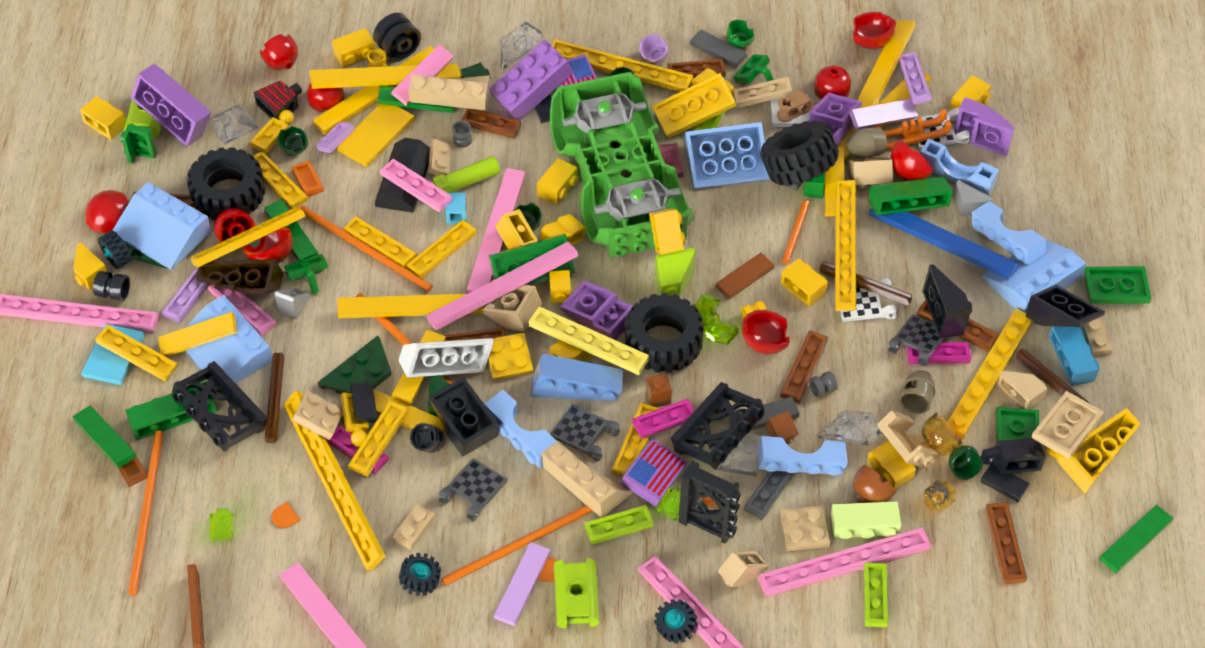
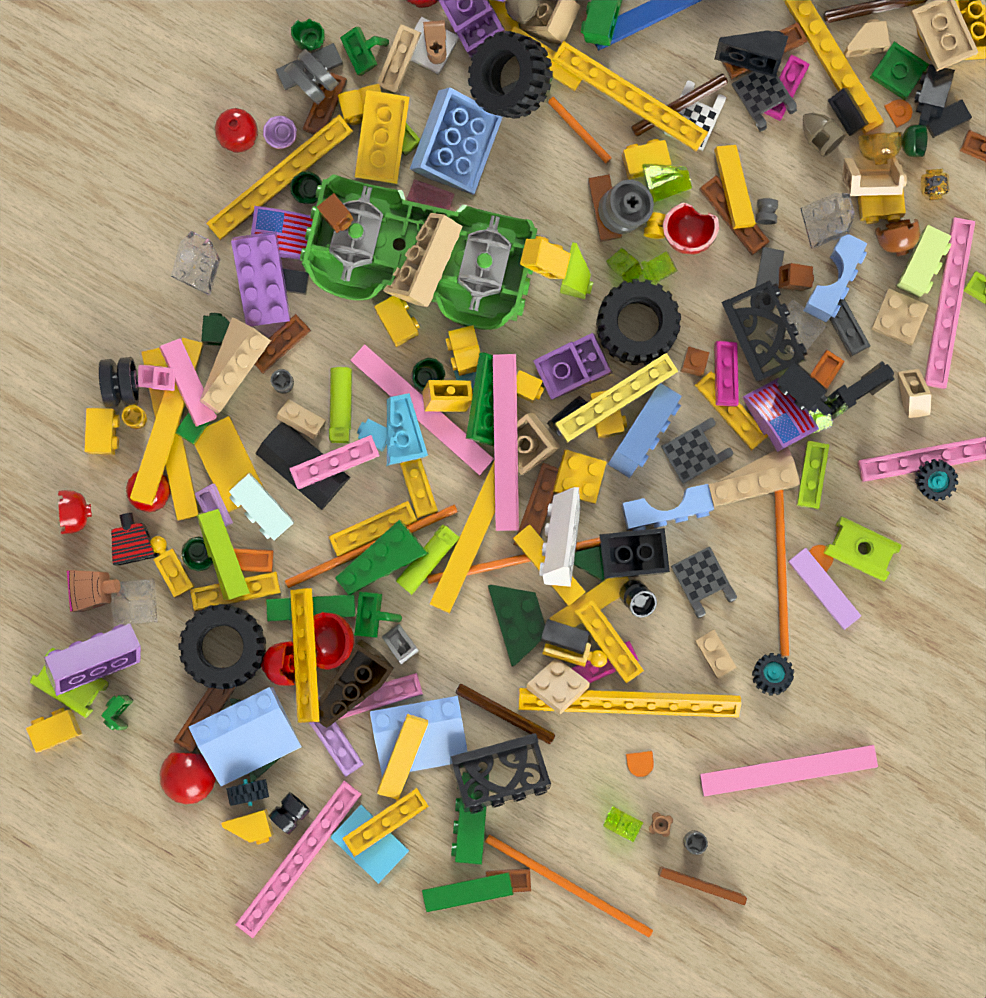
camera: 65 degrees left, 30 degrees up
none -> nougat torso [66,570,120,612]
none -> bright pink slope [138,365,175,391]
none -> lime slope [197,509,250,600]
none -> red cylinder [215,108,258,153]
none -> light aqua brick [229,472,294,540]
none -> dark grey wheel [284,49,339,105]
none -> dark orange brick [317,193,354,233]
none -> green wing [335,520,429,595]
none -> tan wedge [383,213,463,307]
none -> medium azure wing [387,393,428,466]
none -> lime piece [396,524,460,595]
none -> dark grey wheel [598,179,654,234]
none -> clear neon green wing [642,164,692,203]
none -> medium nougat plate [649,812,673,837]
none -> dark grey wheel [683,830,708,855]
none -> yellow tile [714,145,756,229]
none -> black hinge [777,361,833,417]
none -> black tile [828,88,869,136]
none -> orange piece [884,99,913,128]

